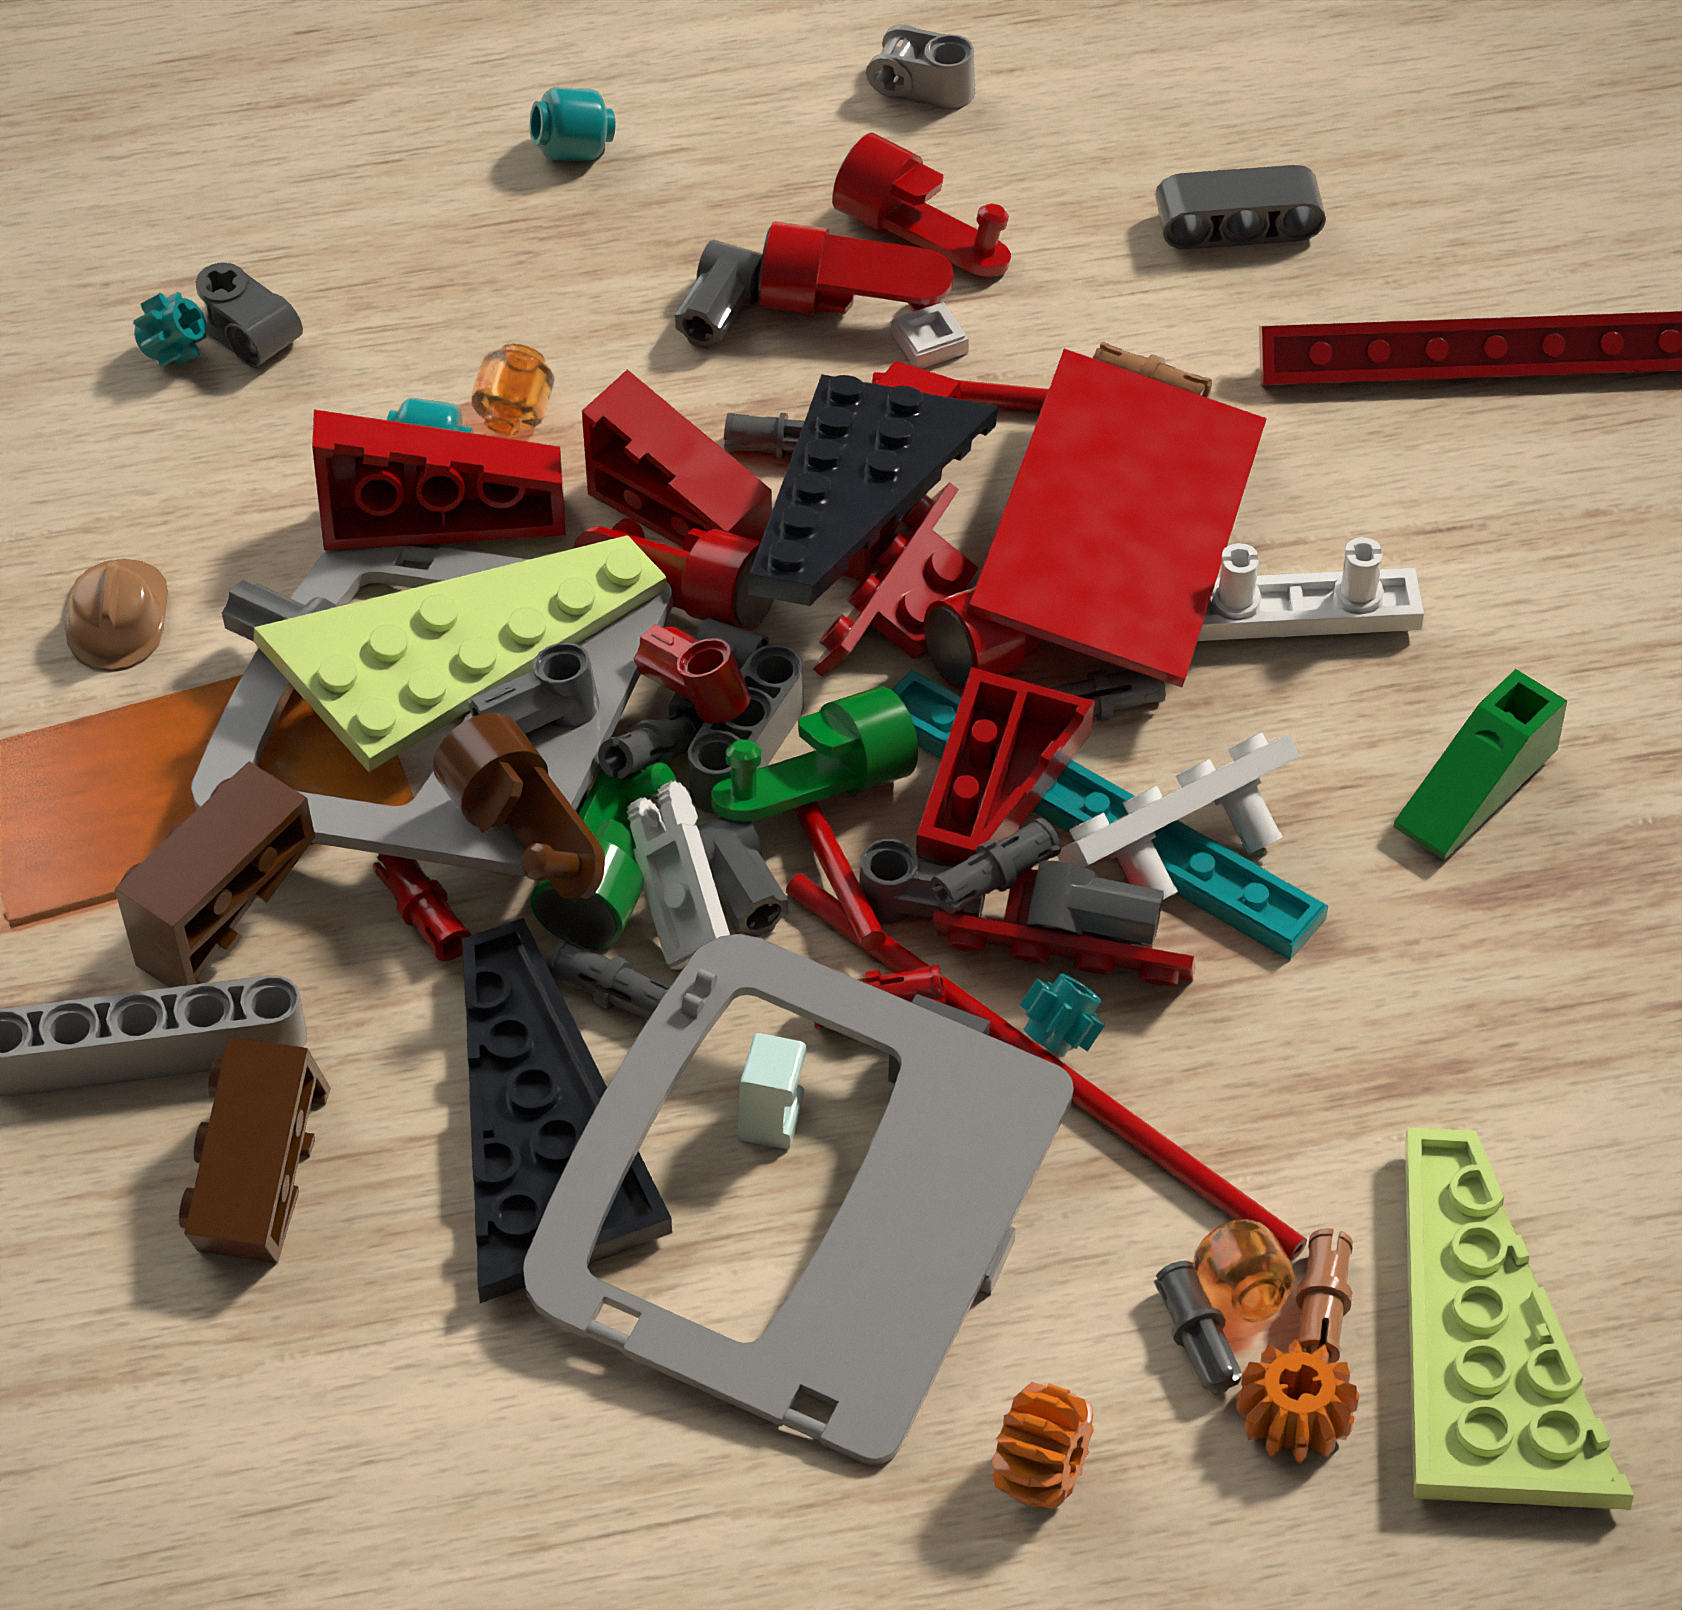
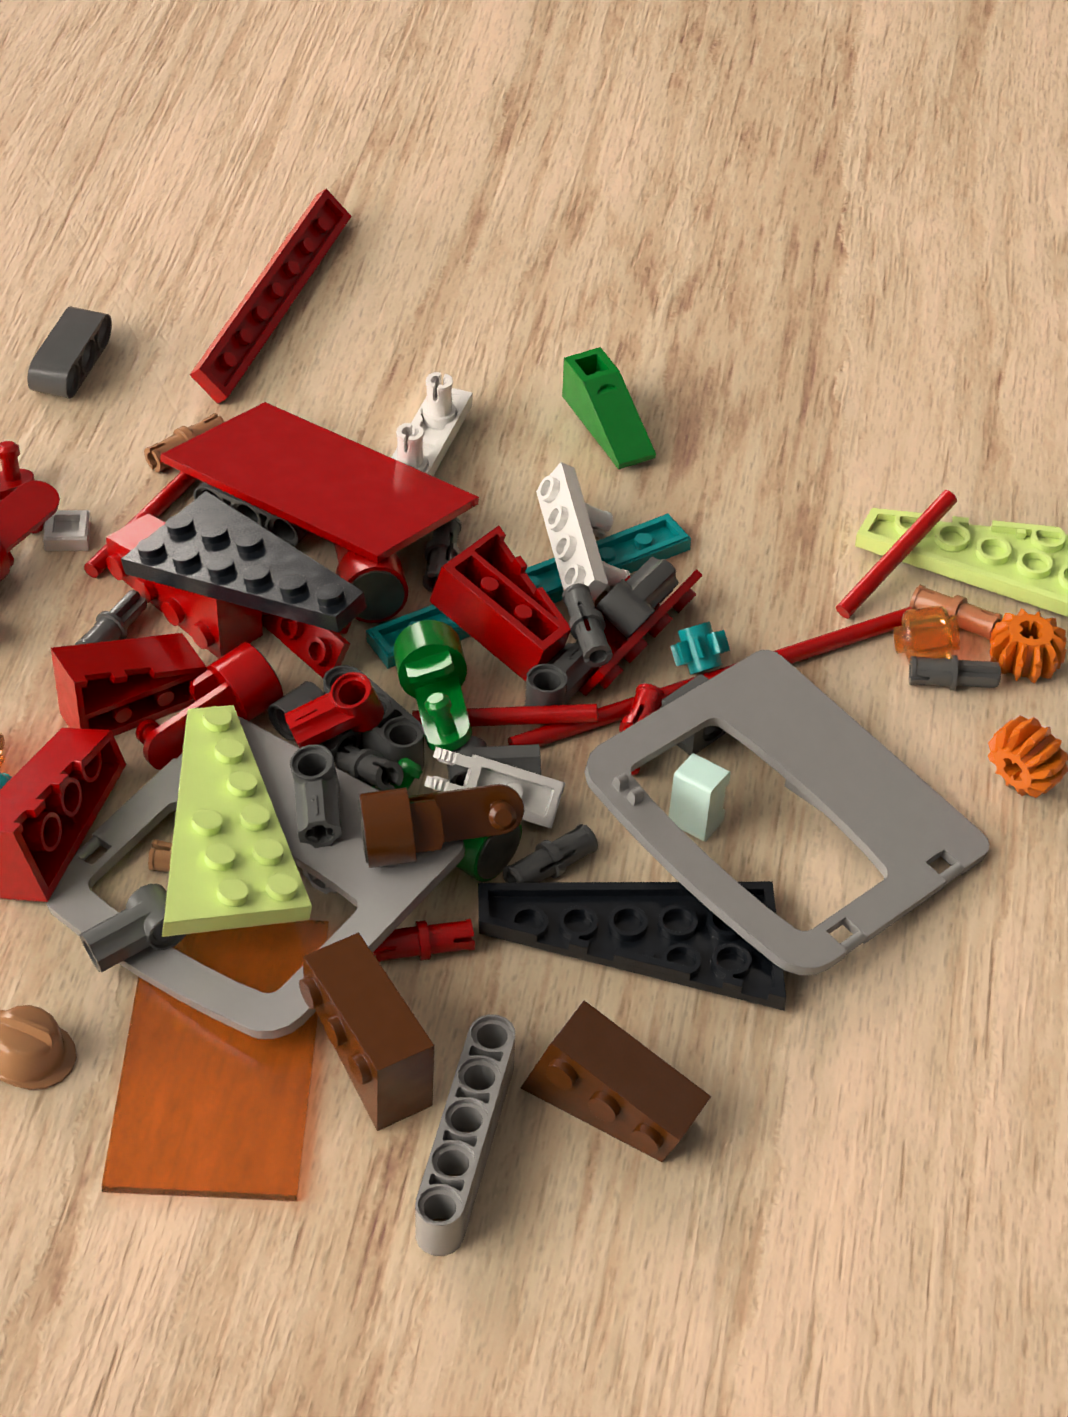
camera: 70 degrees left, 5 degrees down
none -> red bar [836,490,957,619]

